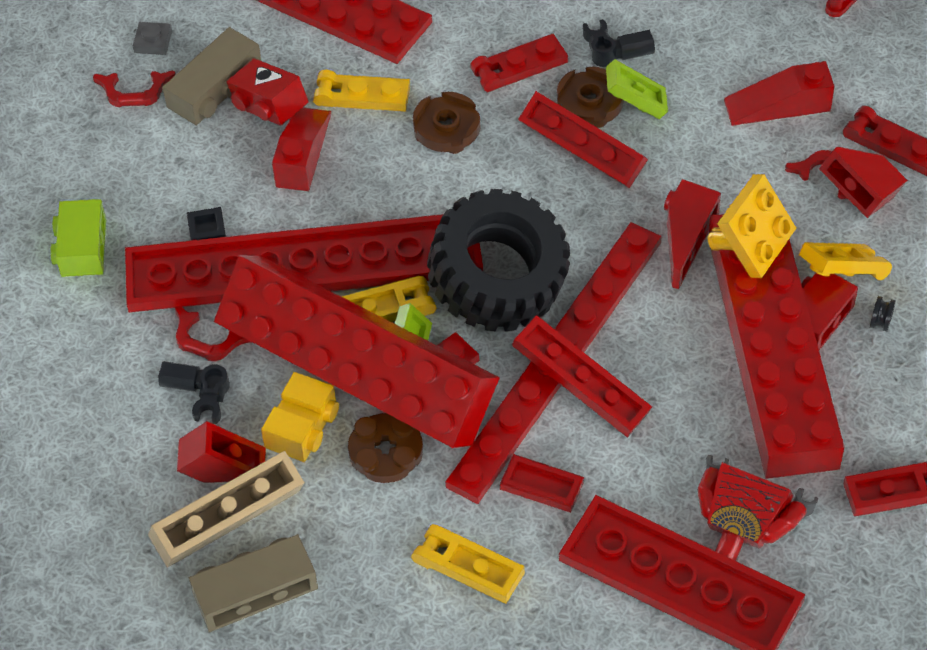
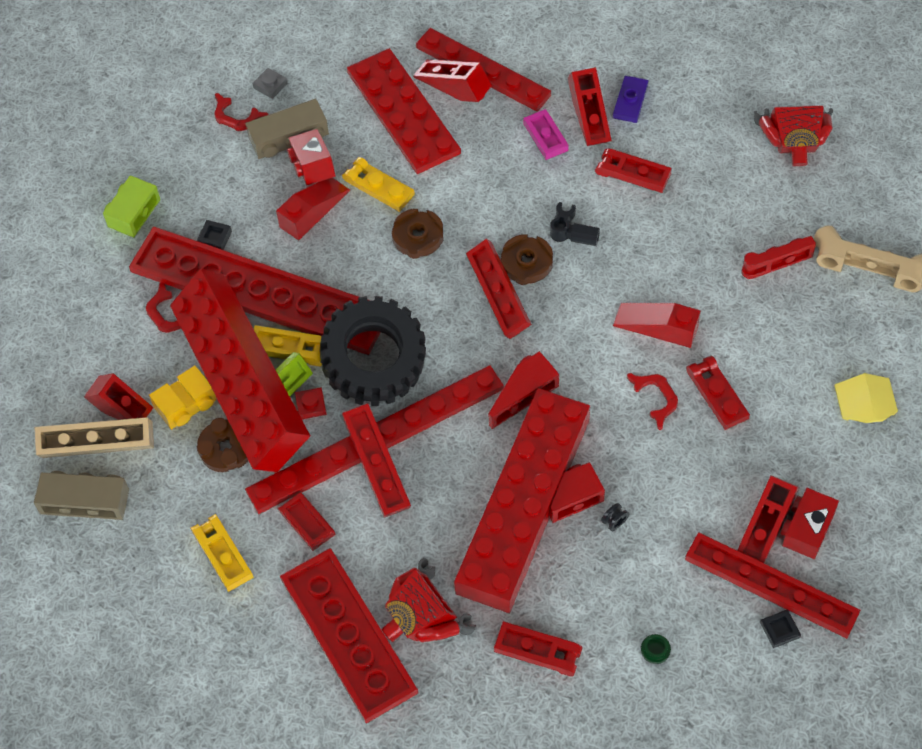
camera: 30 degrees right, 5 degrees up
black bar [158,361,230,424] -> none
red plate [470,33,568,93] -> none
lime plate [606,59,668,119] -> none
yellow plate [708,174,796,278] -> none
yellow plate [799,242,892,280] -> none
red slope [819,147,908,218] -> none

